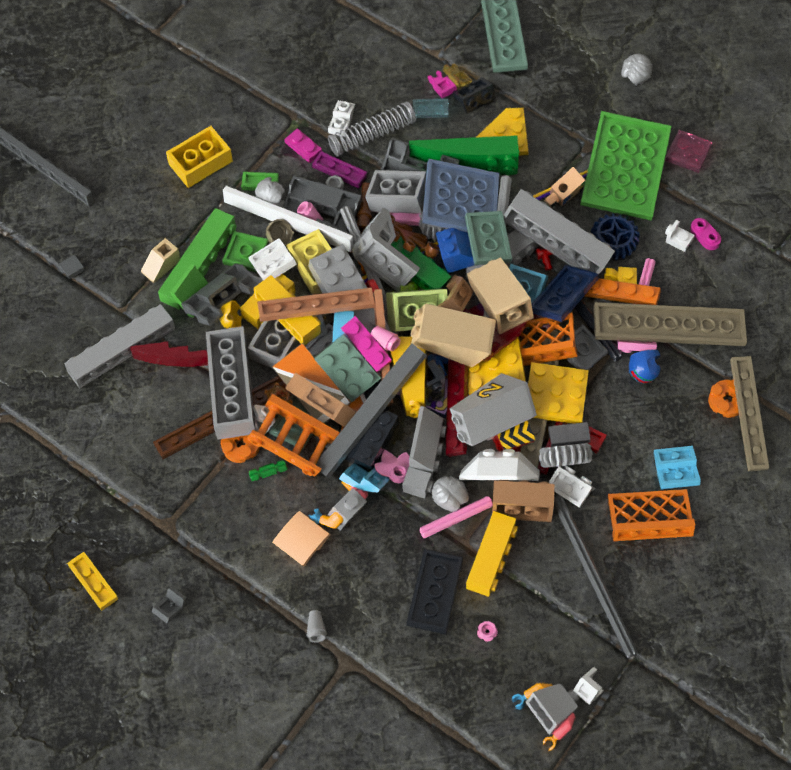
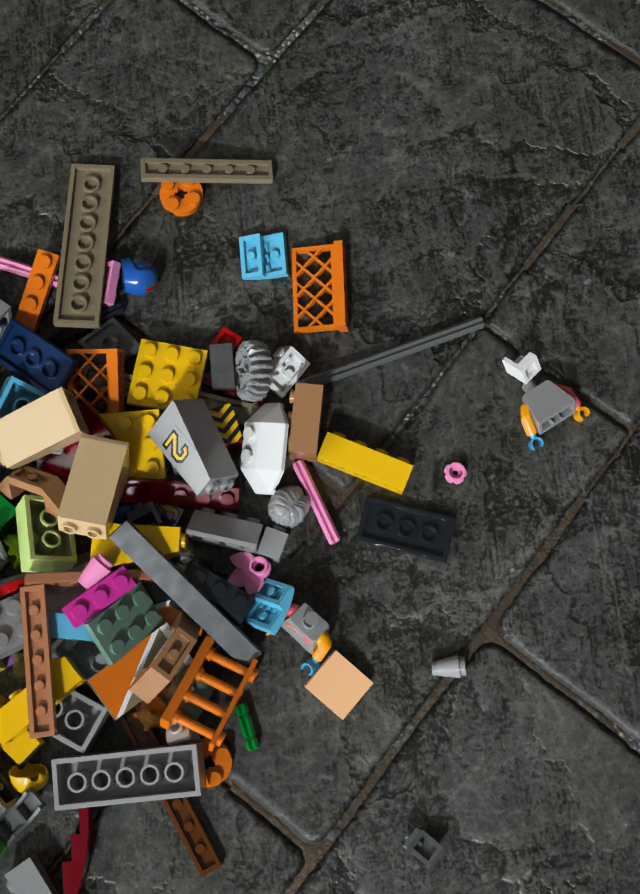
camera: 90 degrees left, 15 degrees up
yellow plate [604,267,637,284] -> none

